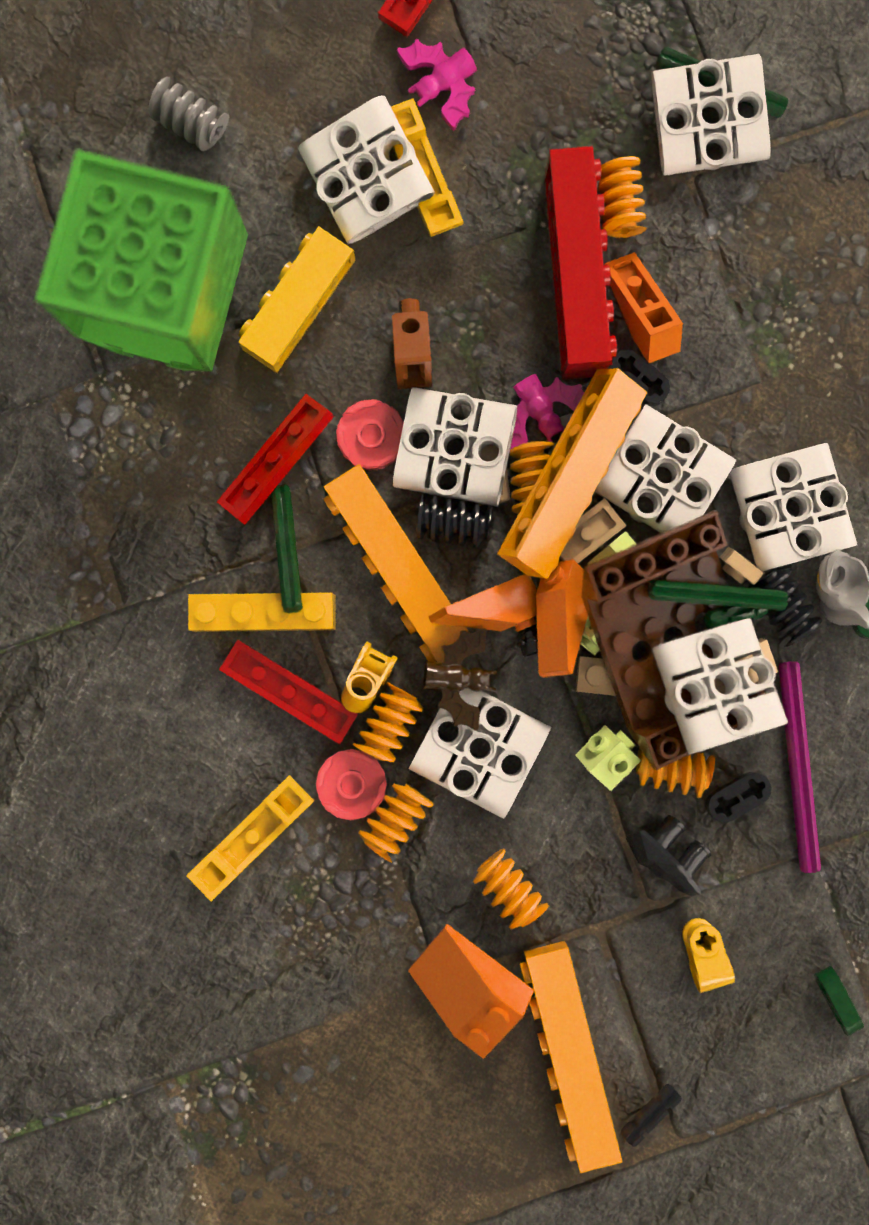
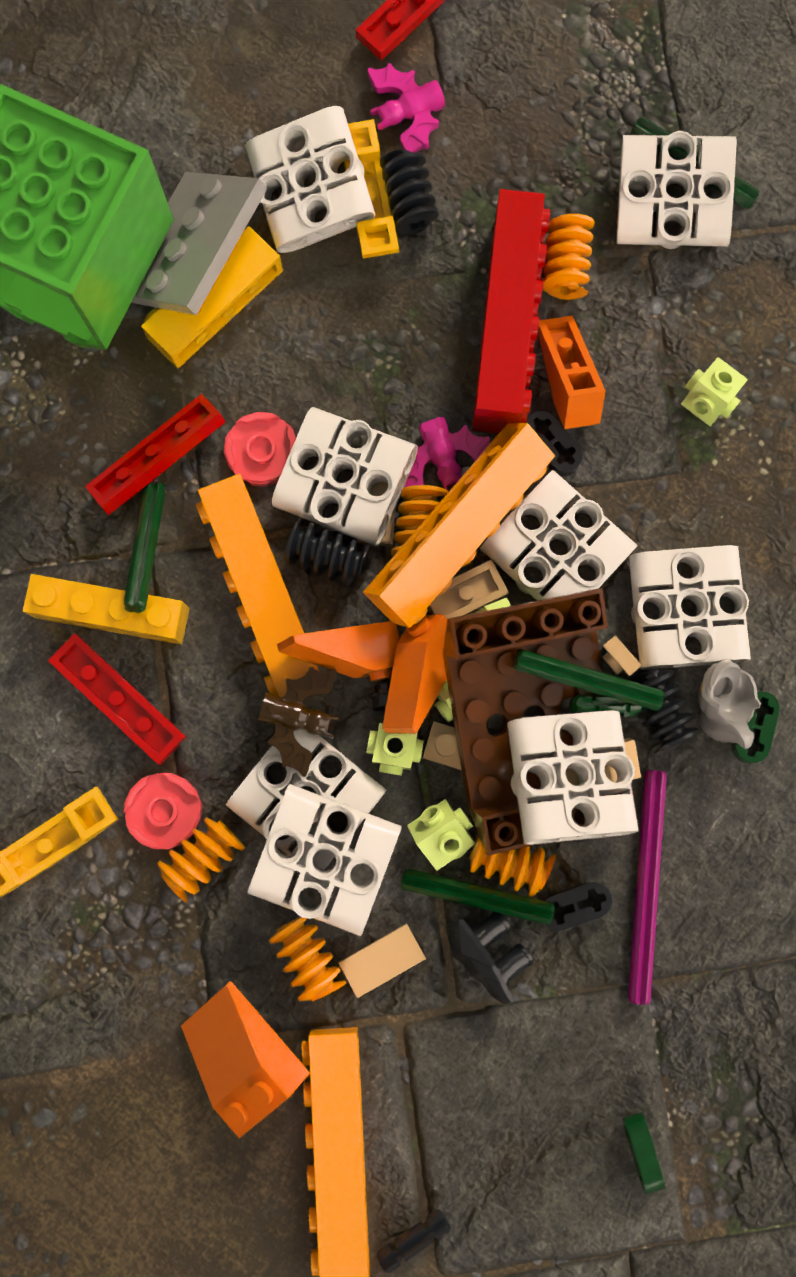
camera: 10 degrees right, 5 degrees down
light grey piece [148,77,230,151] -> none
yellow piece [341,641,398,713] -> none
light orange piece [353,682,424,762] -> none
dark orange torso [392,298,432,389] -> none
yellow piece [682,918,735,993] -> none
none -> light grey plate [131,172,268,315]
none -> white connector [248,784,402,936]
none -> tan tile [339,923,426,998]
none -> yellowish green brick [366,723,424,776]
none -> black piece [380,149,439,236]
none -> dark green axle [401,869,555,924]
none -> yellowish green brick [681,357,748,427]

